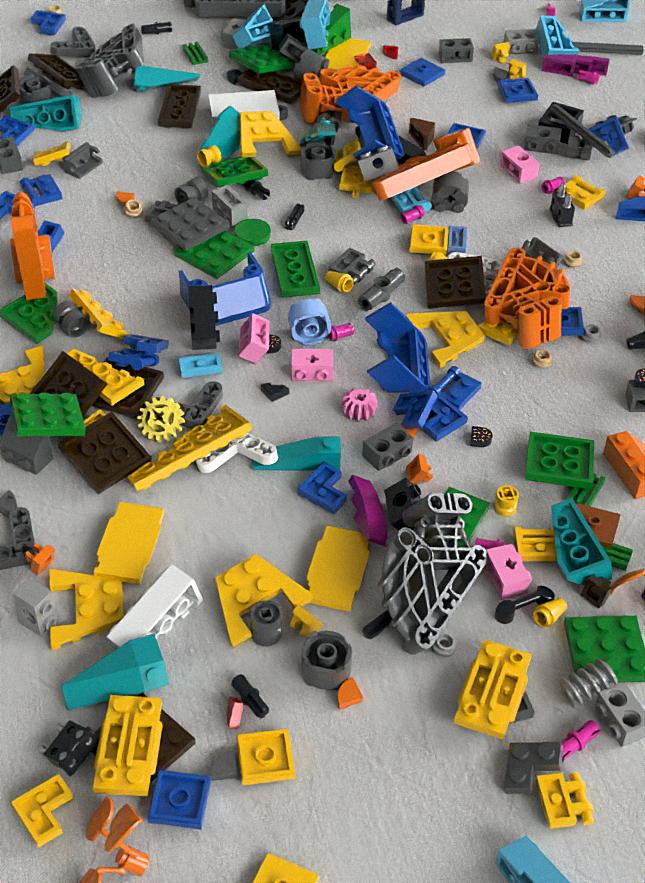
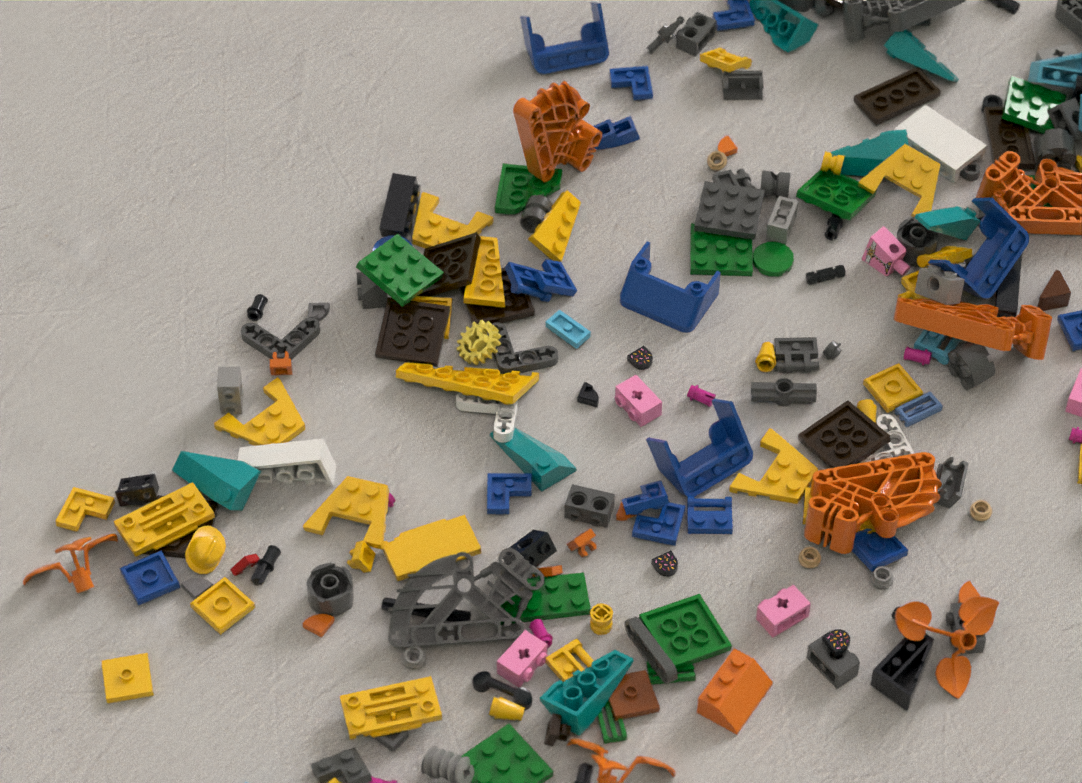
camera: 55 degrees right, 5 degrees up
blue plate [20,174,63,206] -> none
yellow piece [93,502,164,585] -> none
green tile [183,42,208,65] -> none
black wedge [188,285,220,350] -> none
bright pink brick [239,313,270,364] -> none
dark grey wheel [250,601,282,646] -> none
green plate [271,241,320,298] -> none
light blue brick [288,298,331,346] -> none
bright pink gear [342,387,378,422] -> none
magenta slope [348,475,388,547] -> none
black piece [550,183,575,227] -> none
none -> yellow piece [185,526,226,574]
none -> dark grey beam [624,616,678,684]
none -> bright pink brick [756,585,811,638]
none -> dark grey plate [823,340,842,360]
none -> bright pink torso [862,226,910,276]

